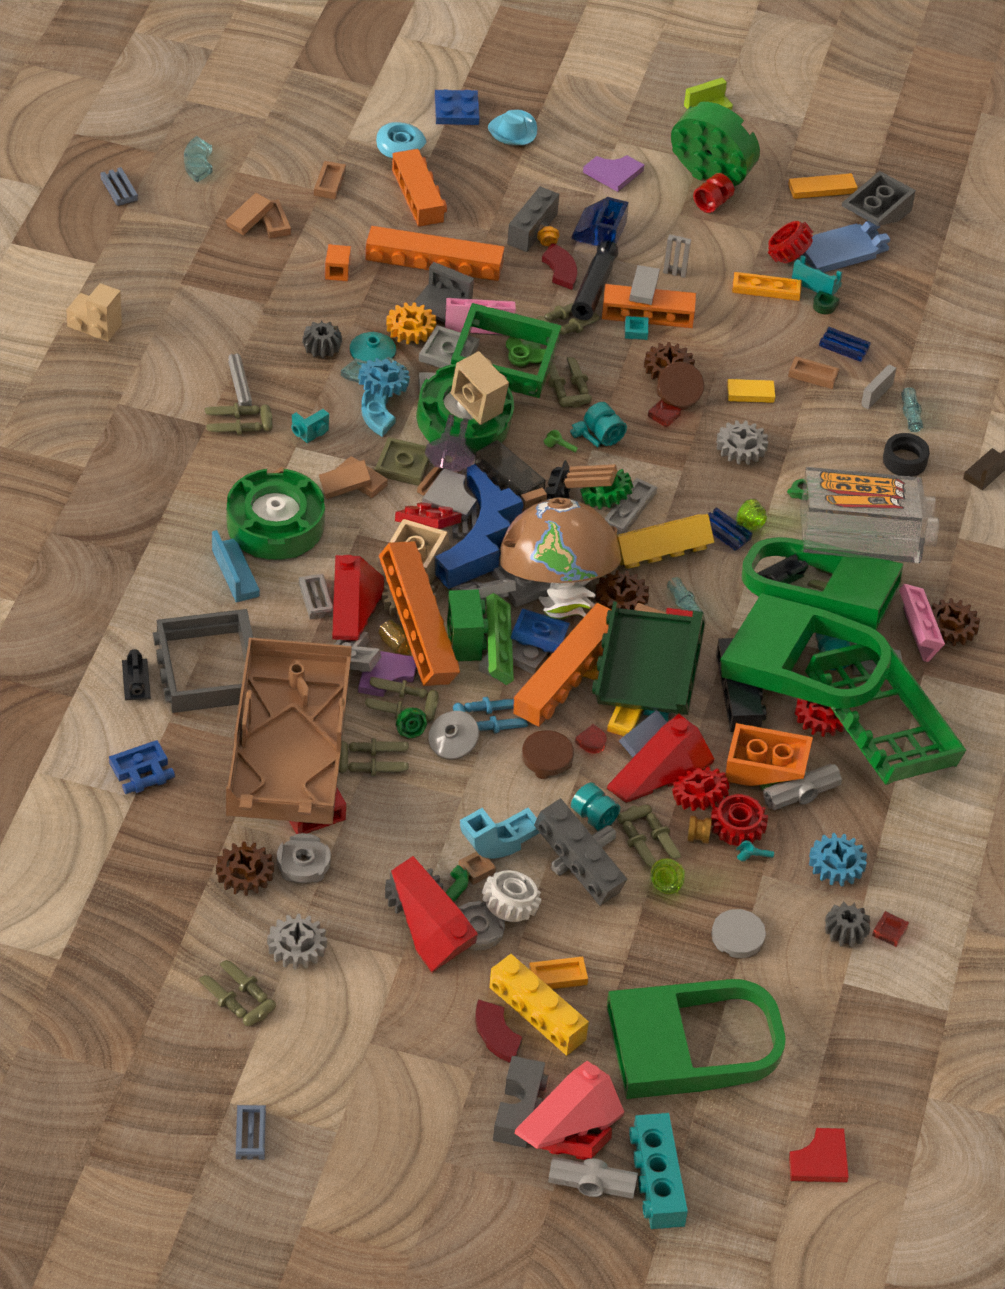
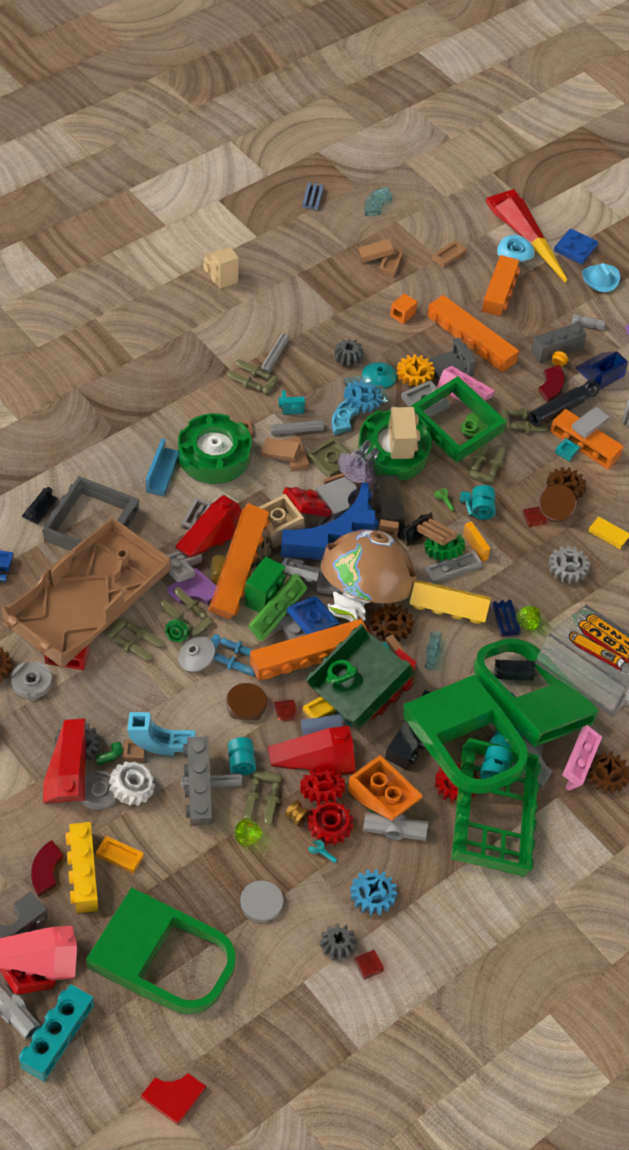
camera: 35 degrees right, 5 degrees up
none -> light grey axle [271,420,324,435]
none -> green piece [326,660,358,684]
none -> light orange tile [463,521,491,562]
none -> teal wheel [480,746,513,779]
none -> red plate [486,189,567,283]
none -> light grey axle [572,314,605,330]

